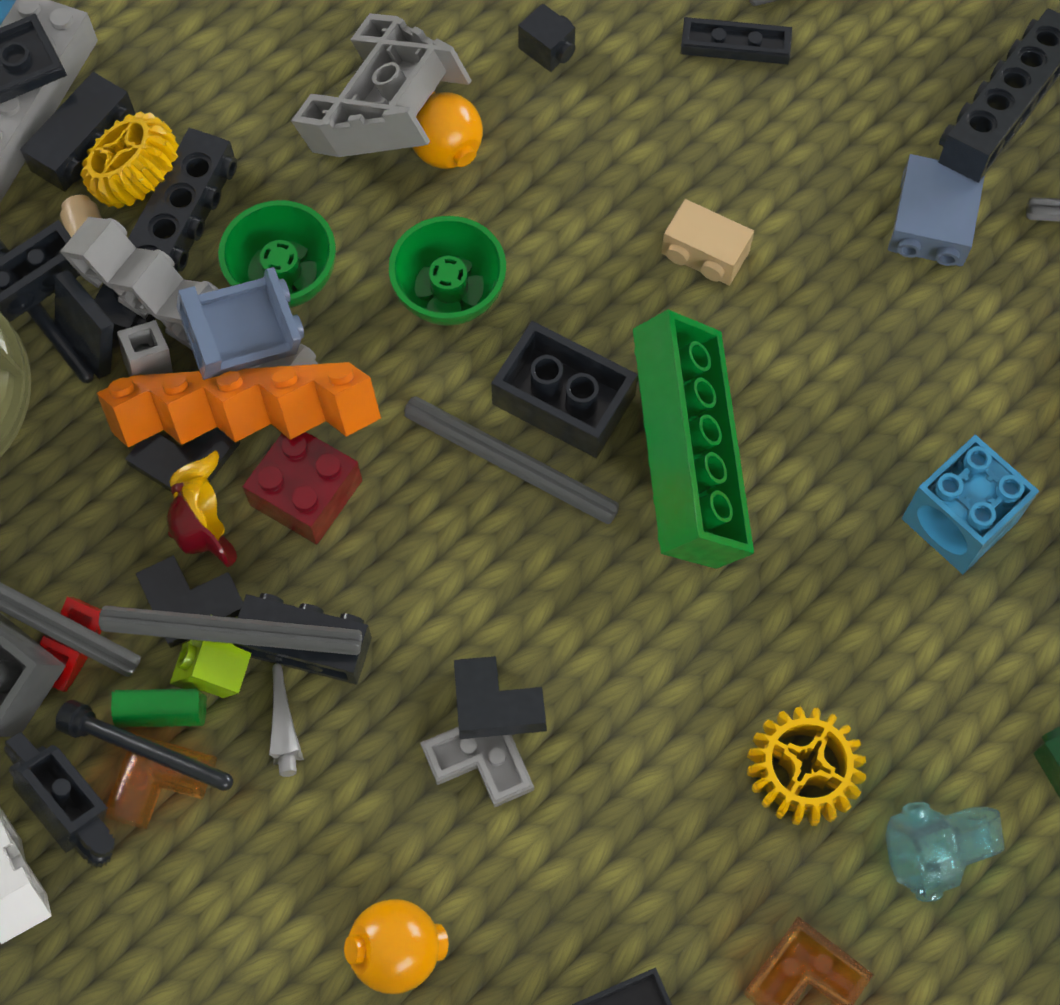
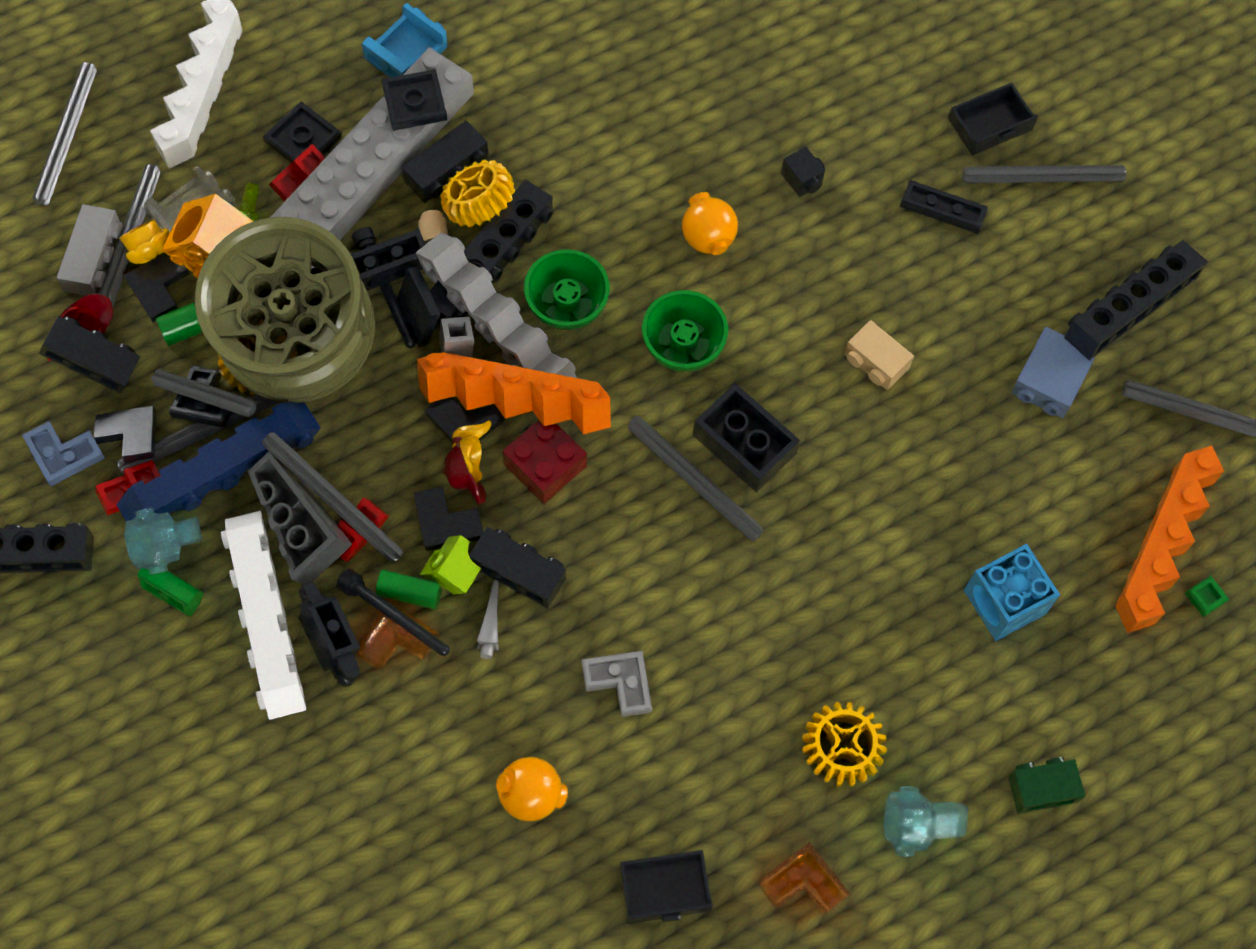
camera: 10 degrees right, 0 degrees up
dark grey axle [99,606,362,655] -> none
sand blue panel [176,267,304,380] -> none
light grey wedge [291,13,472,157] -> none
black tile [454,656,547,739] -> none
green brick [633,309,754,569] -> none

